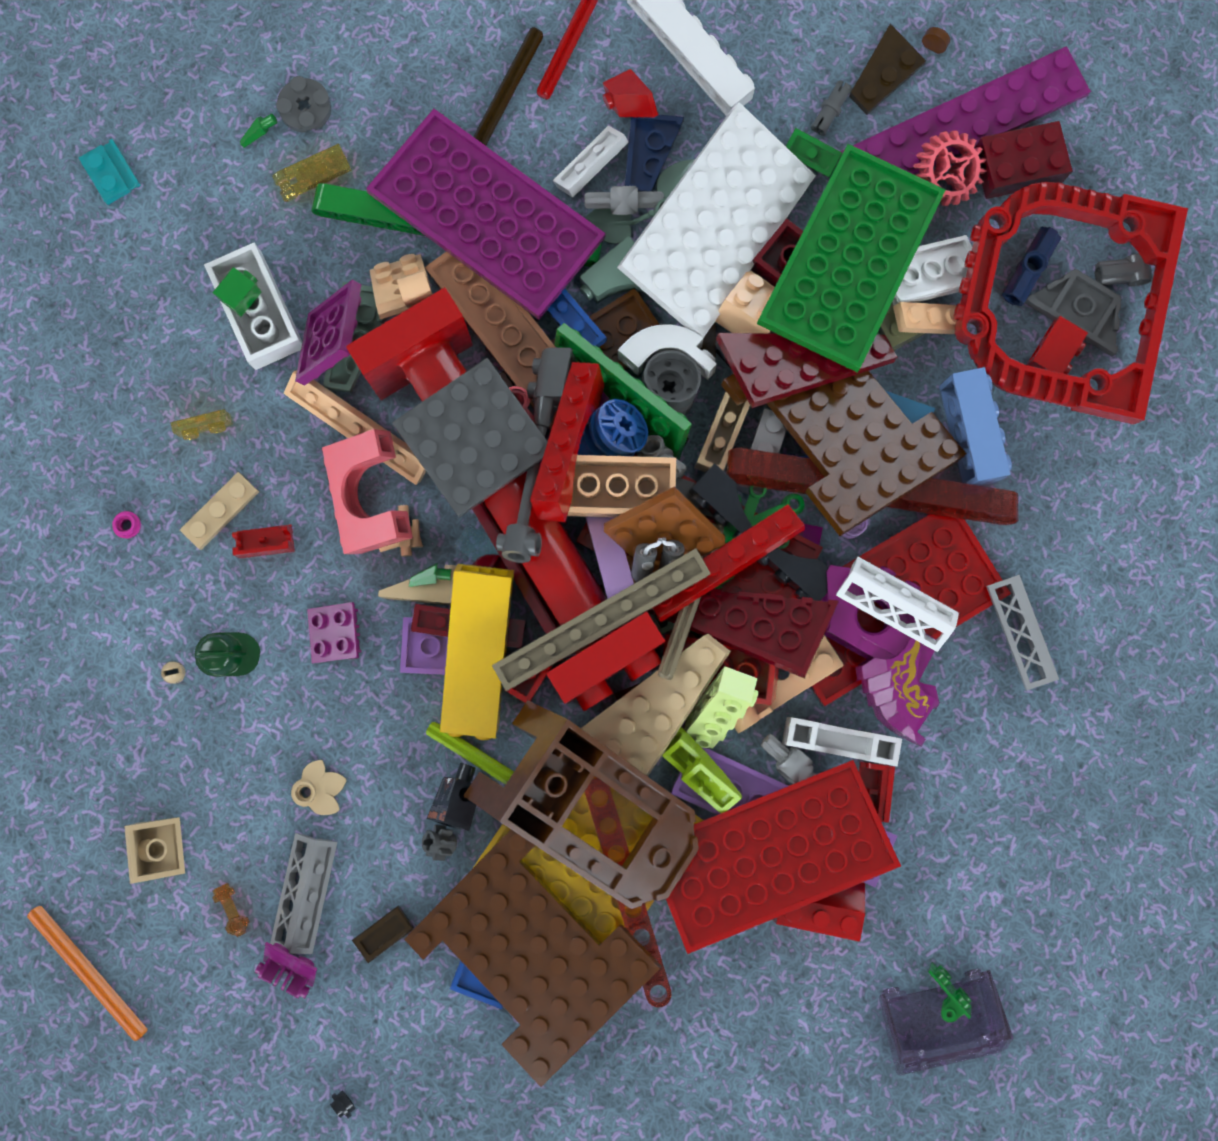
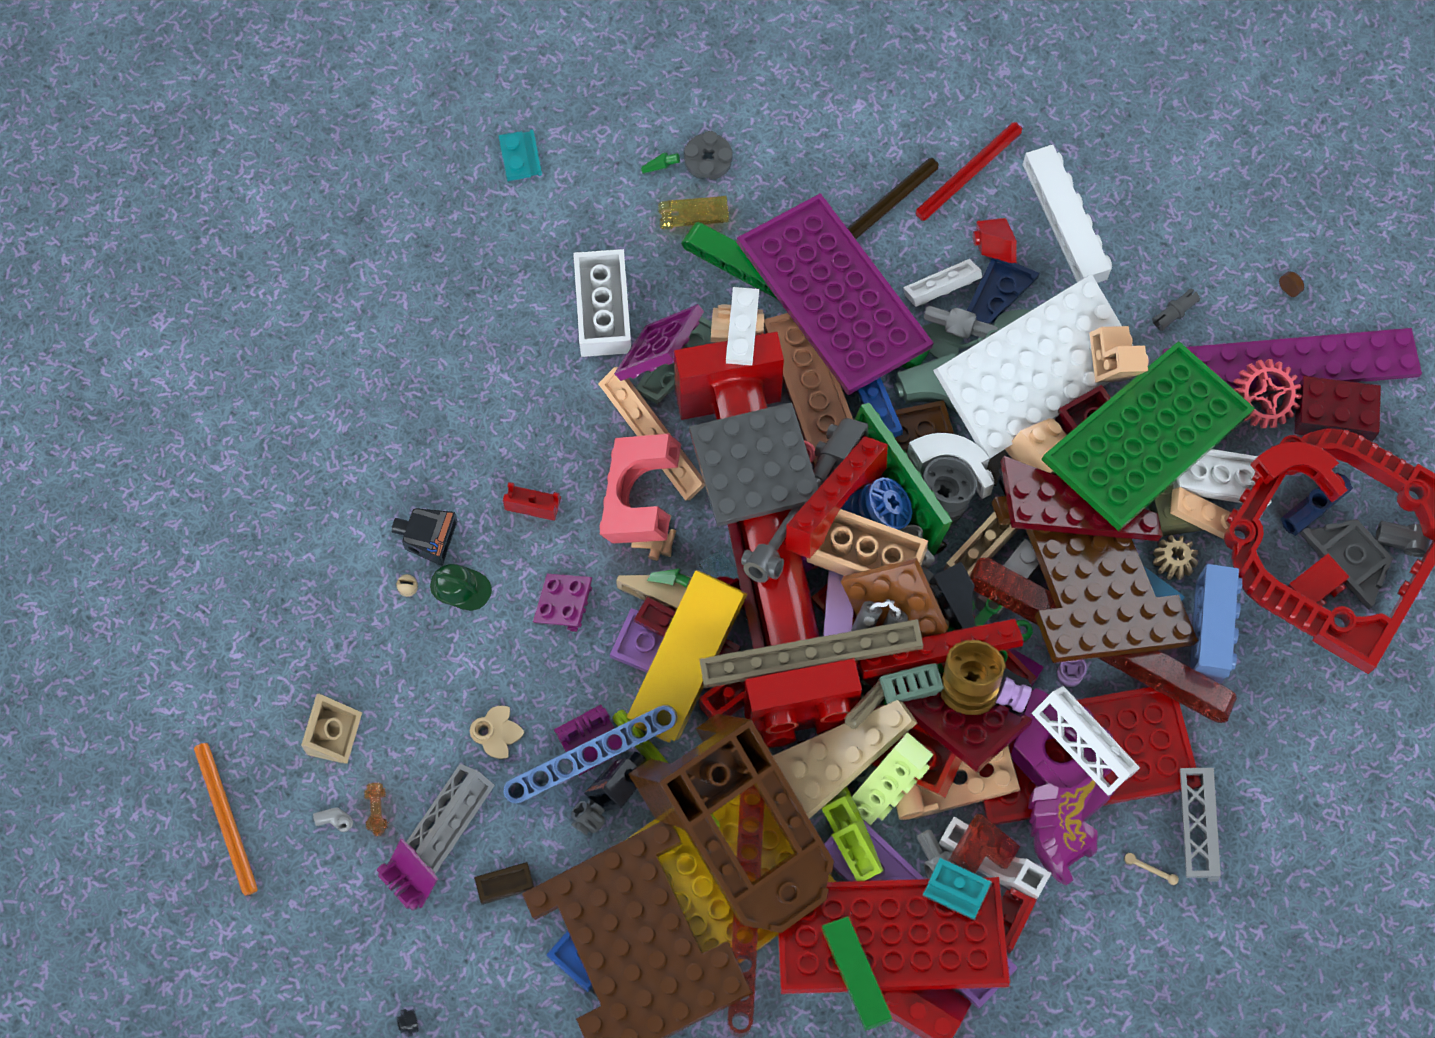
camera: 25 degrees right, 15 degrees down
dark pink plate [112,511,141,539] -> none
clear yellow plate [170,409,233,440] -> none
tan plate [180,472,259,550] -> none
green brick [212,267,262,317] -> none
green plate [786,128,843,178] -> none
dark brown wing [849,23,926,115] -> none
none -> light grey arm [313,808,353,832]
none -> black torso [392,508,458,566]
none -> medium blue beam [504,705,678,803]
none -> magenta hinge [554,704,625,776]
none -> white plate [726,287,759,366]
none -> green tile [822,917,892,1031]
none -> sand green slope [879,664,943,704]
none -> teal plate [923,858,992,920]
none -> pearl gold wheel [940,640,1005,715]
none -> clear red plate [948,814,1021,874]
none -> lavender wheel [996,677,1032,713]
none -> light nougat brick [1089,326,1149,383]
none -> tan hinge [1124,853,1179,885]
none -> tan gear [1153,535,1198,580]
none -> red arch [1250,442,1348,503]

